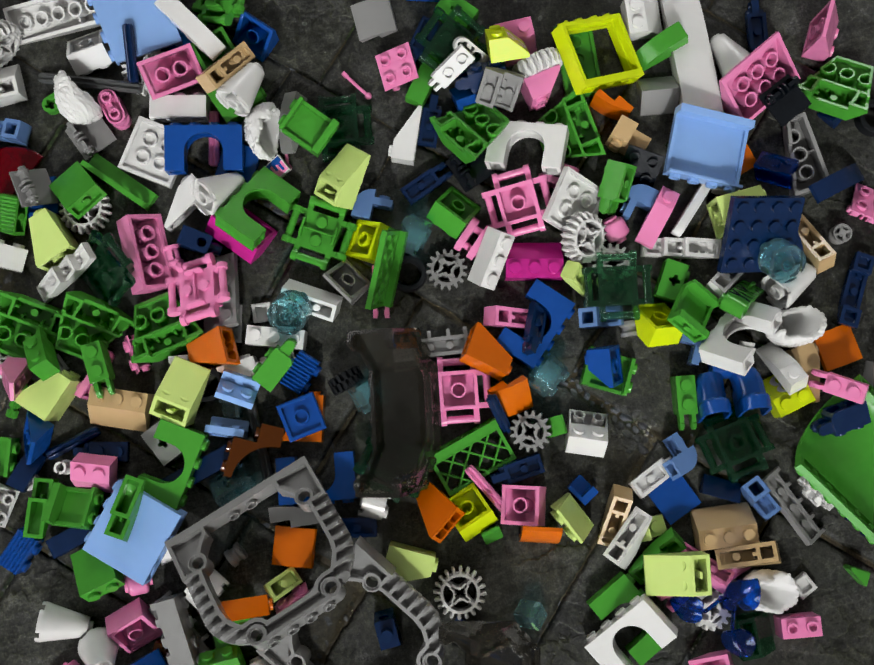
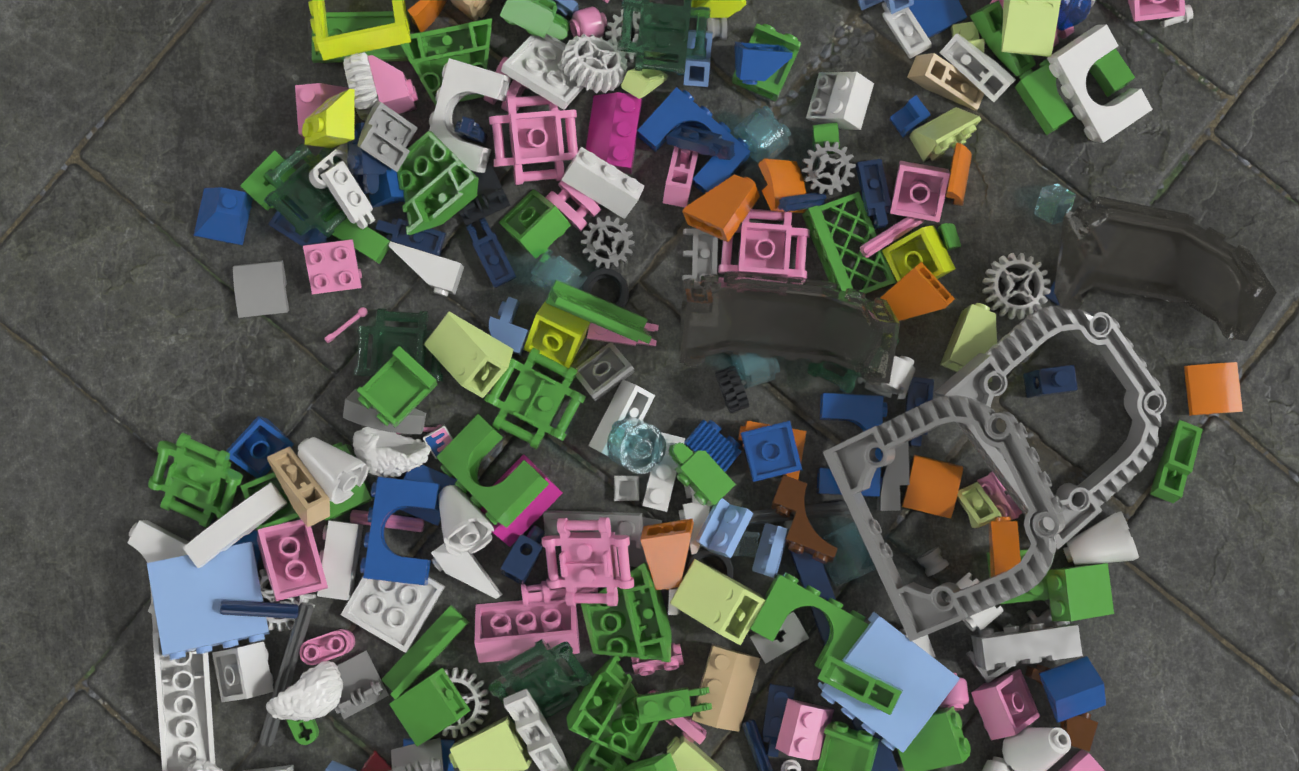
camera: 80 degrees left, 0 degrees up
none -> dark blue hinge [454,116,488,145]

